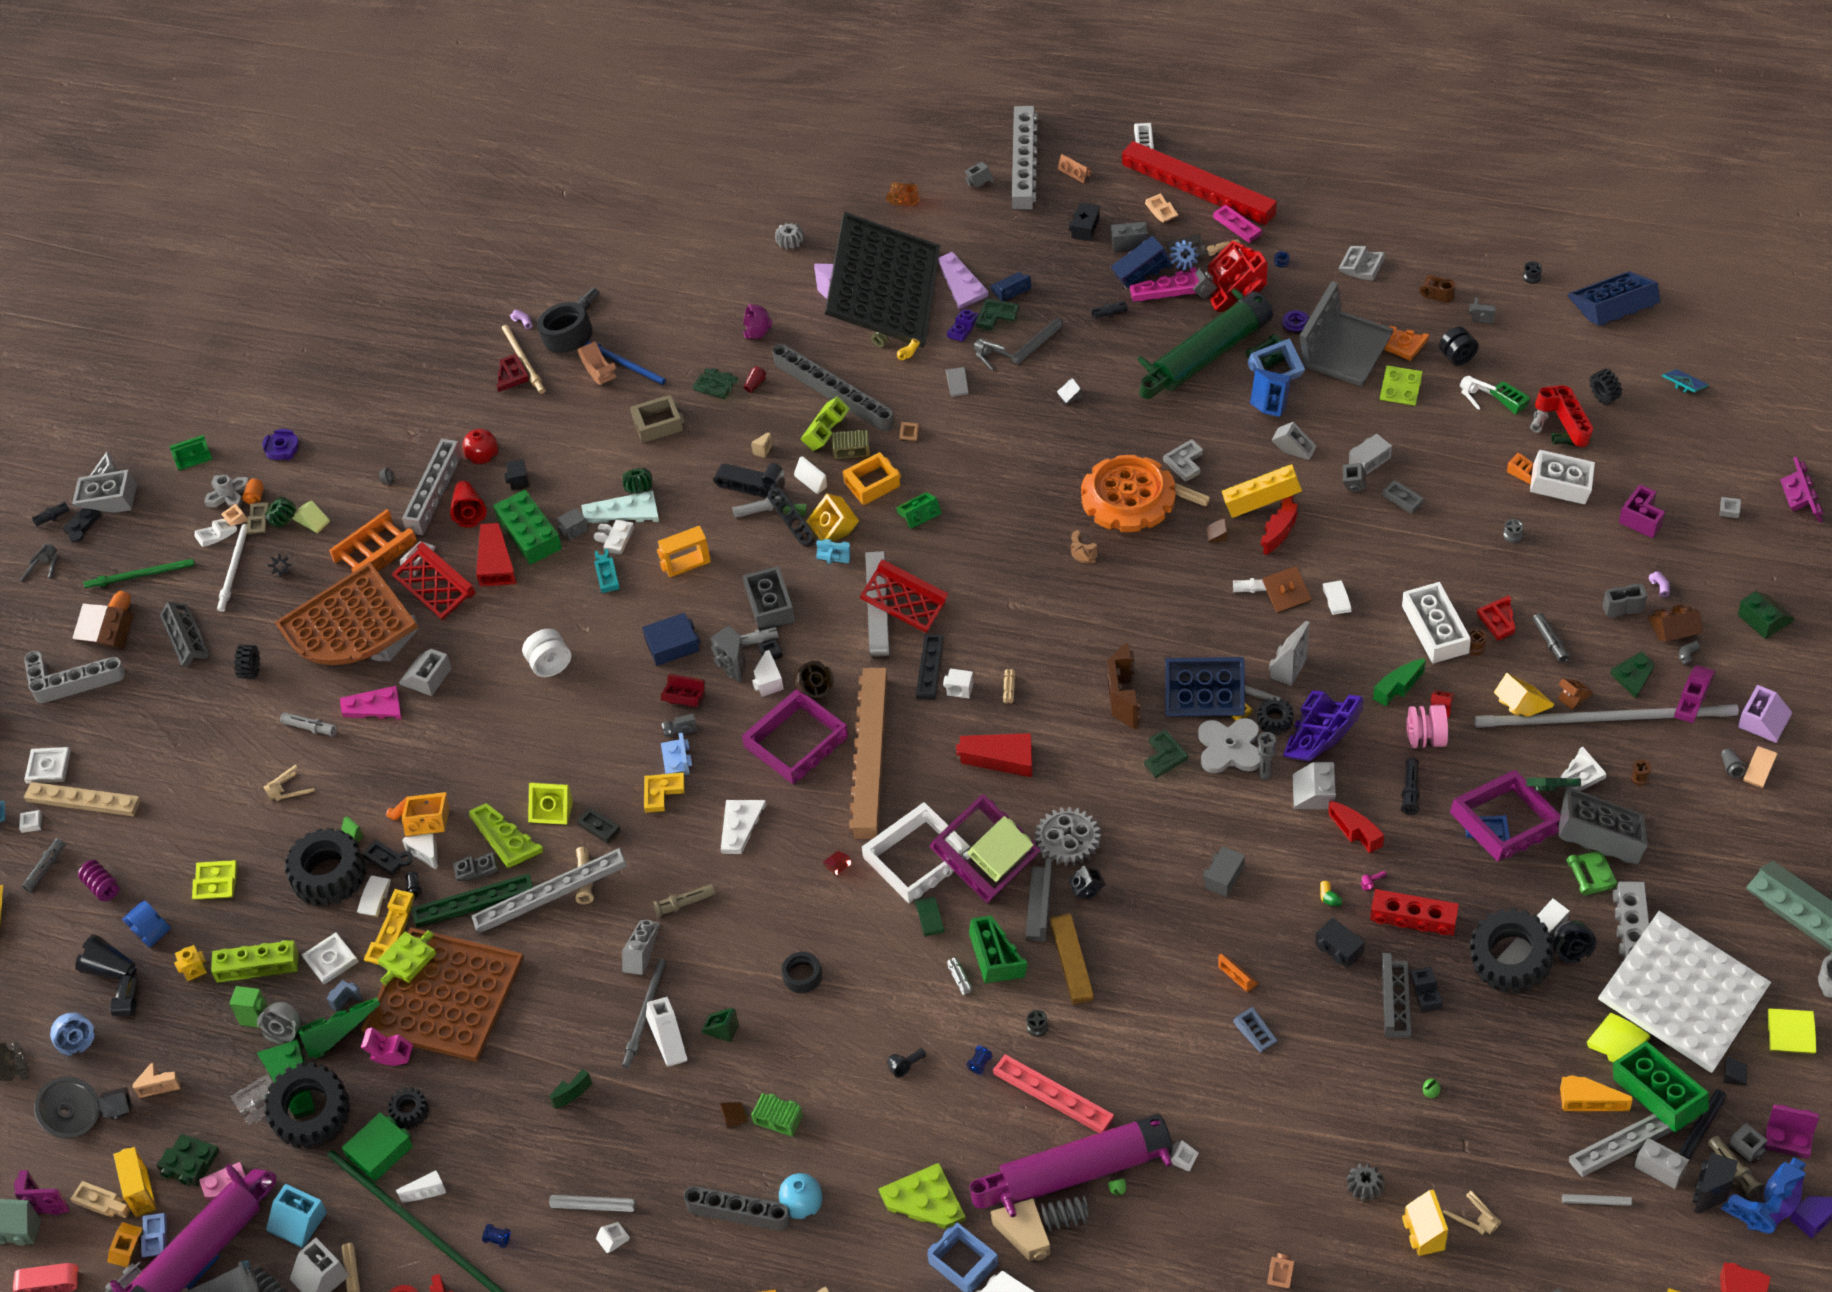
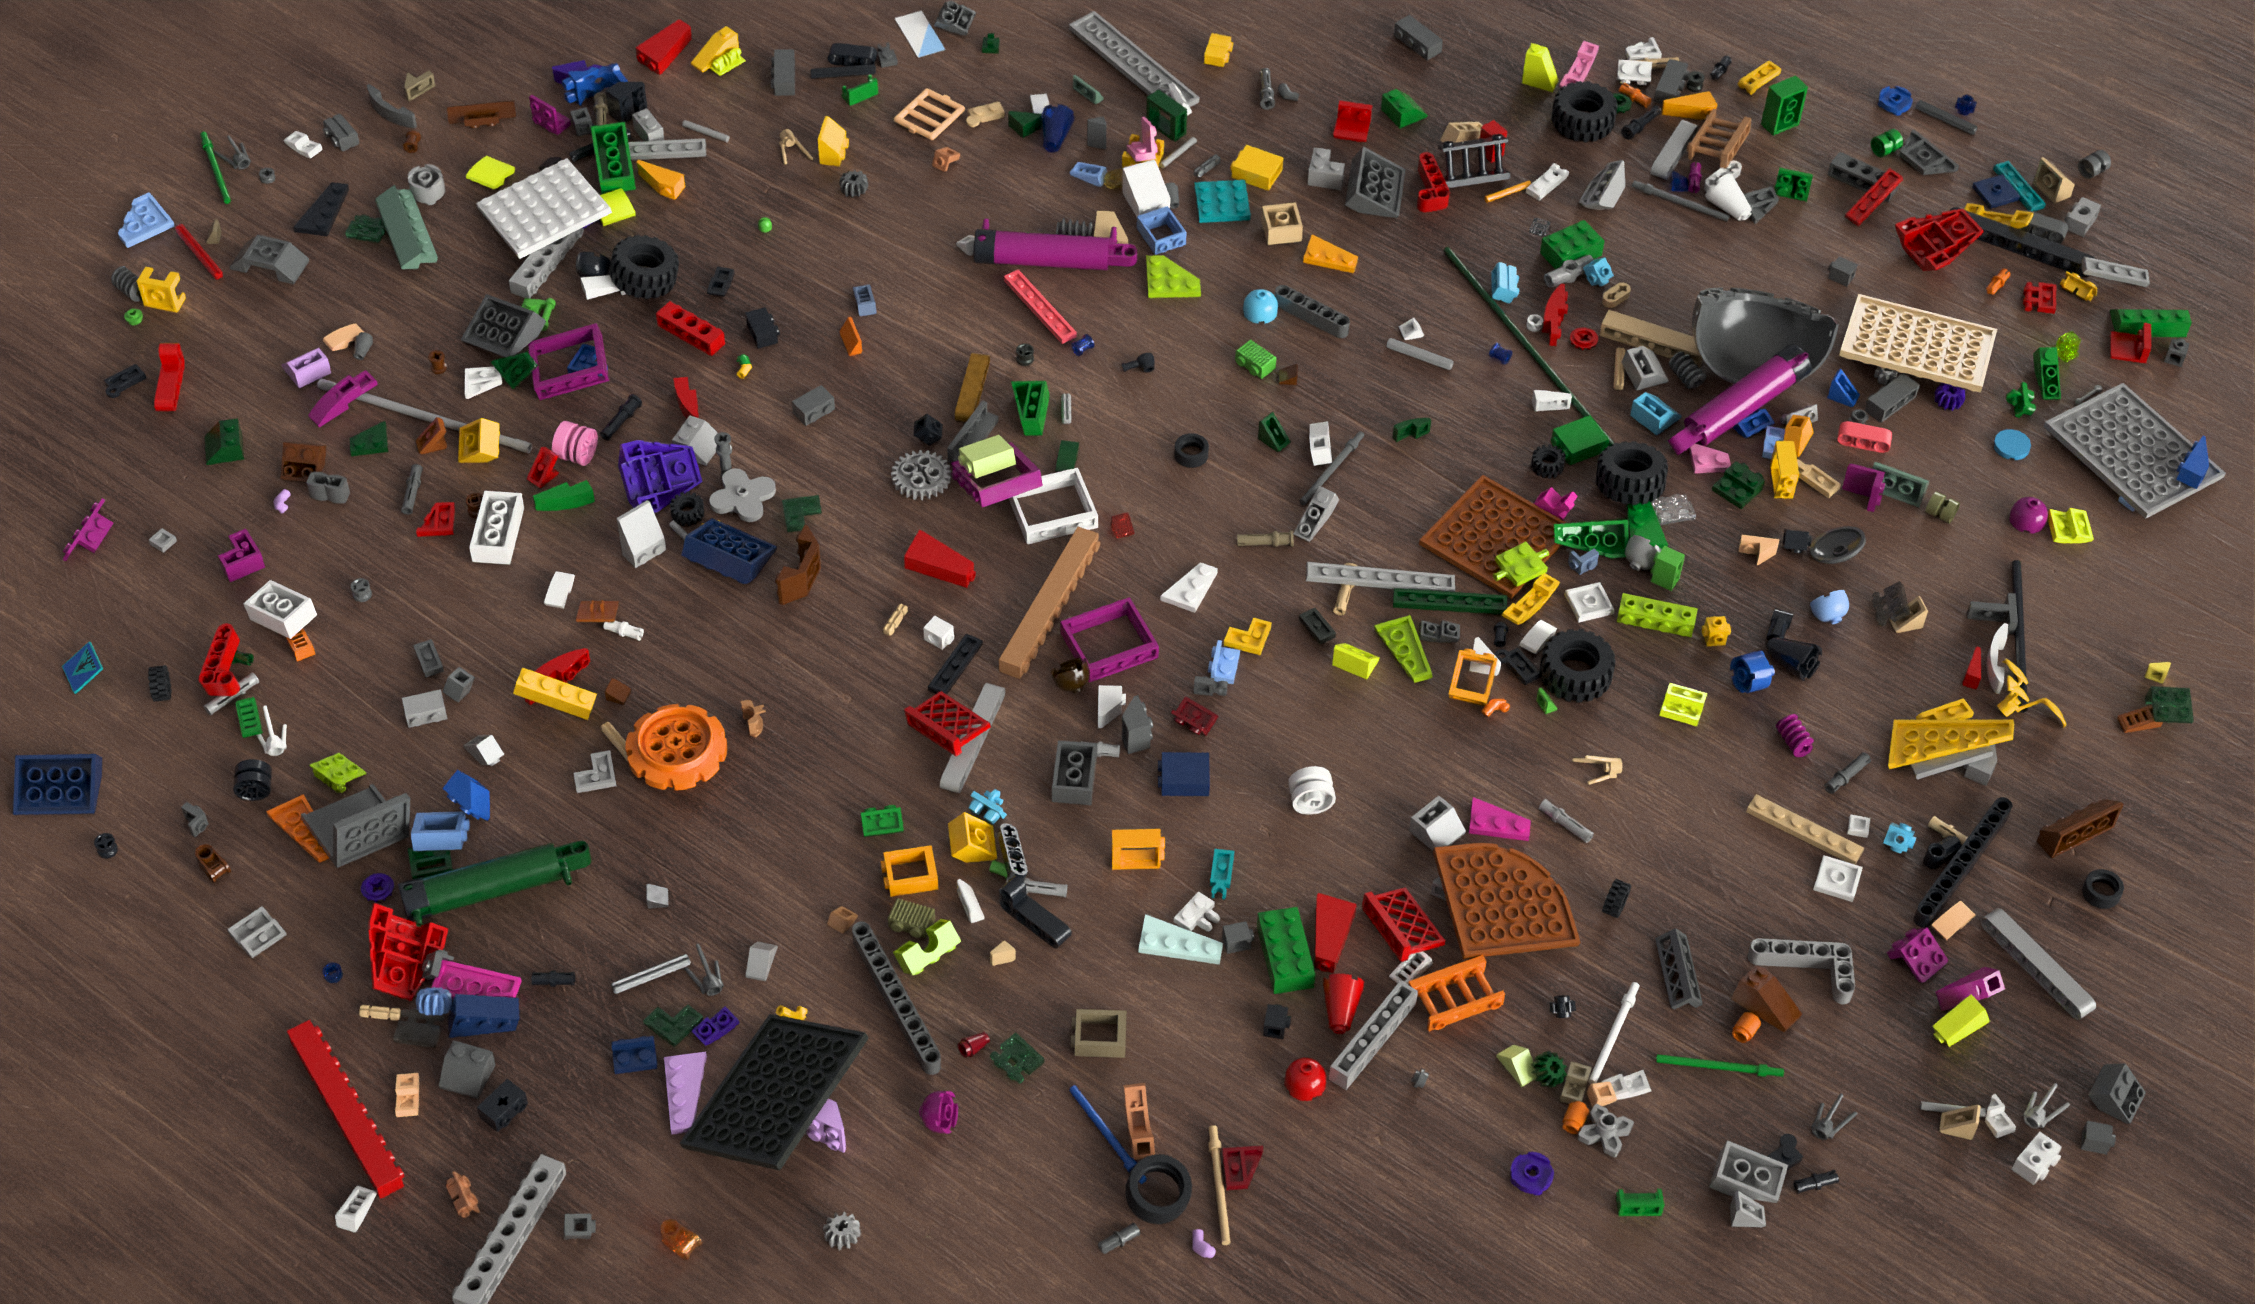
camera: 165 degrees left, 0 degrees up
dark green gear [622,468,653,494] -> none
black tile [758,639,783,660] -> none
dark pink plate [1213,205,1262,243] -> none
dark pink hand [1360,871,1386,891] -> none
dark grey fence [1382,953,1411,1038] -> none
dark grey arm [1678,641,1700,665] -> none

